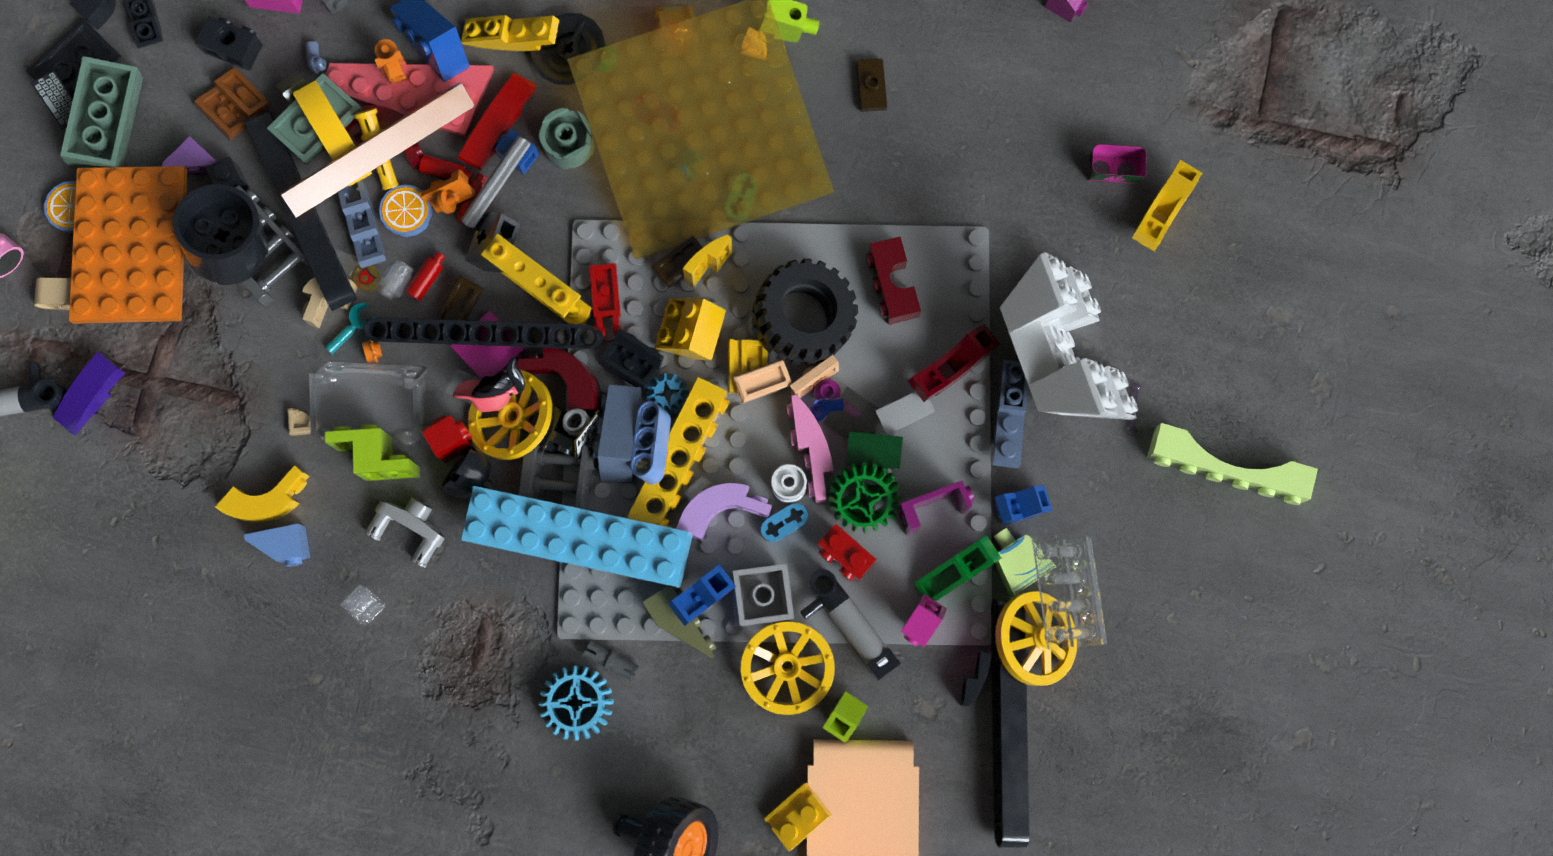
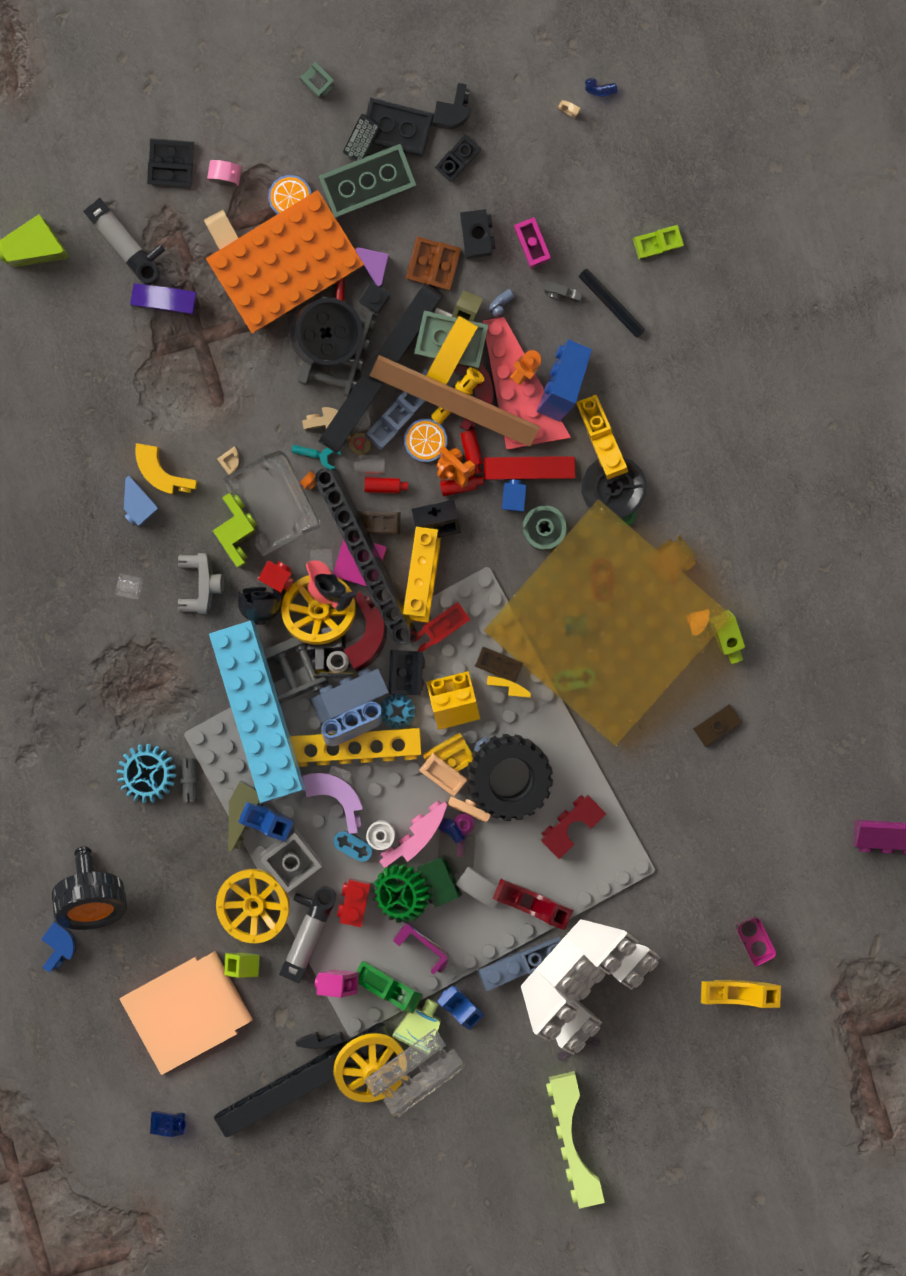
camera: 60 degrees right, 10 degrees up
light grey axle [461,136,530,228] -> none
yellow plate [764,783,832,851] -> none

